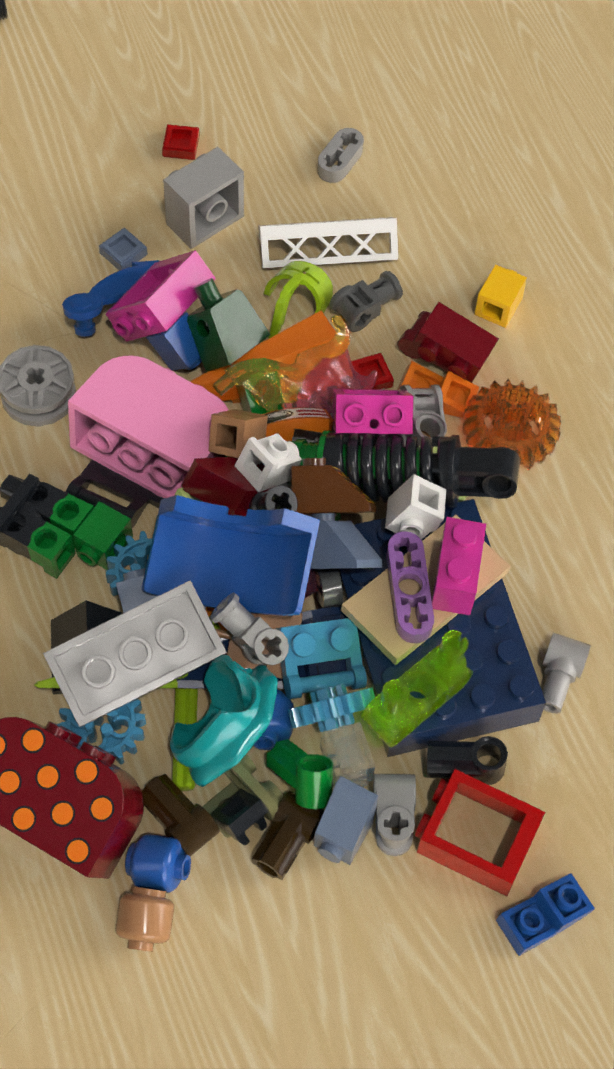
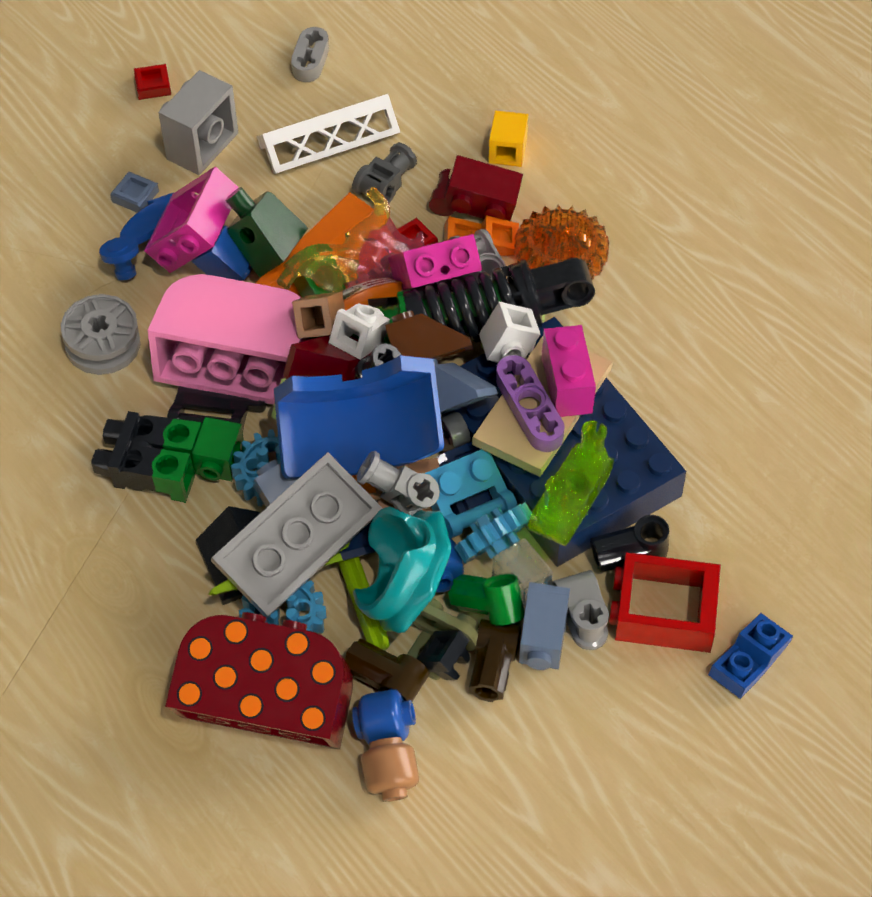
camera: 15 degrees left, 5 degrees down
lime helmet [264,261,333,339] -> none
light grey pin [542,633,591,714] -> none

